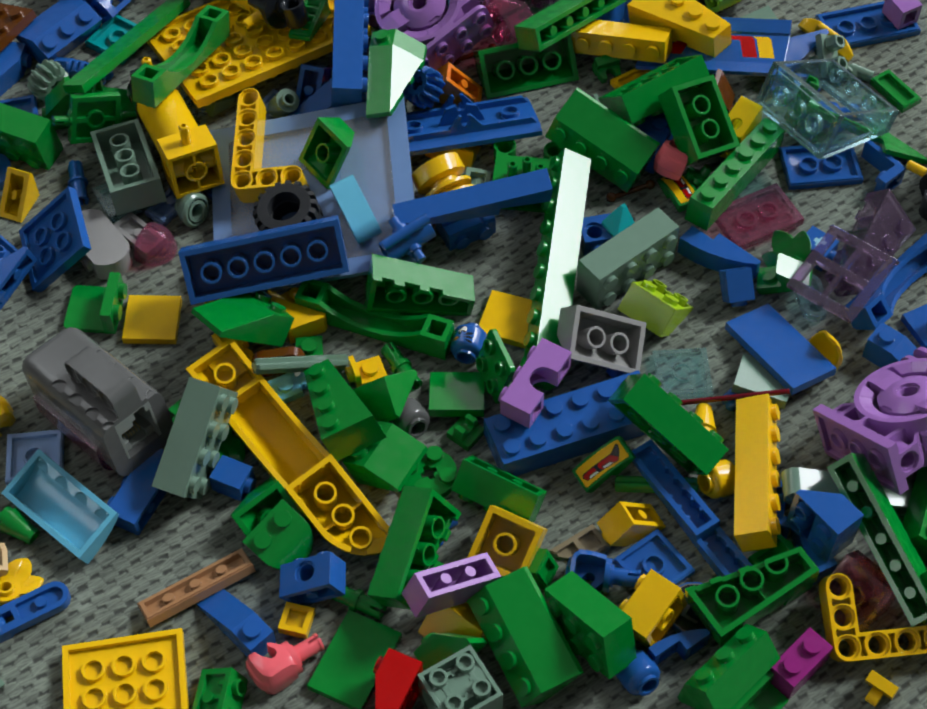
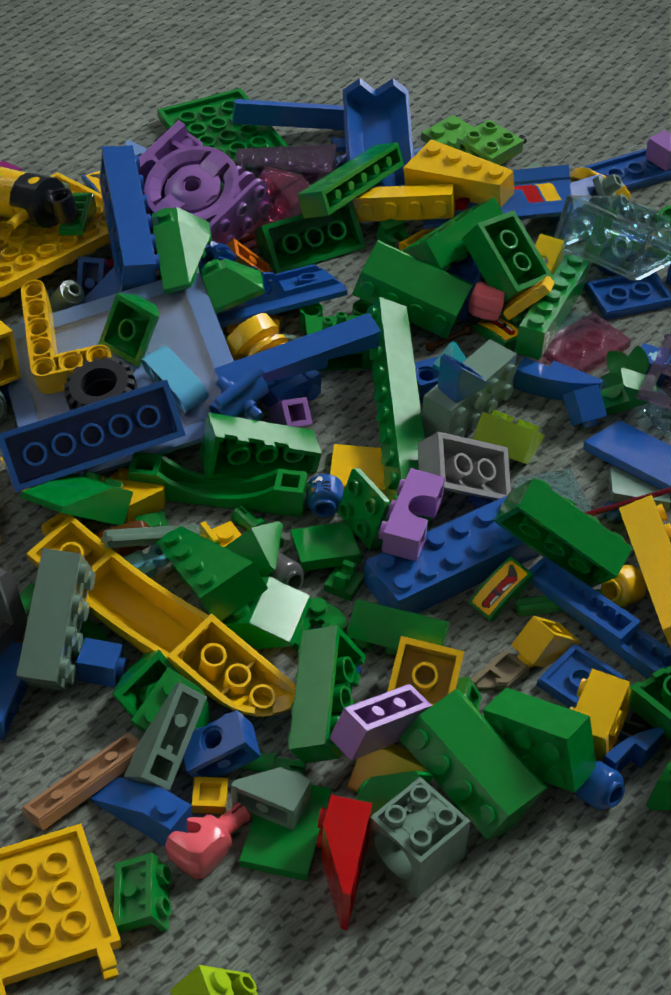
camera: 15 degrees left, 10 degrees down
blue piece [564,549,641,593] -> none
none -> sand green slope [124,682,207,791]
none -> green slope [201,258,265,314]
none -> sand green slope [231,767,311,830]
none -> medium lavender brick [268,397,313,428]
none -> blue slope [438,353,489,403]
none -> yellow tile [503,276,555,320]

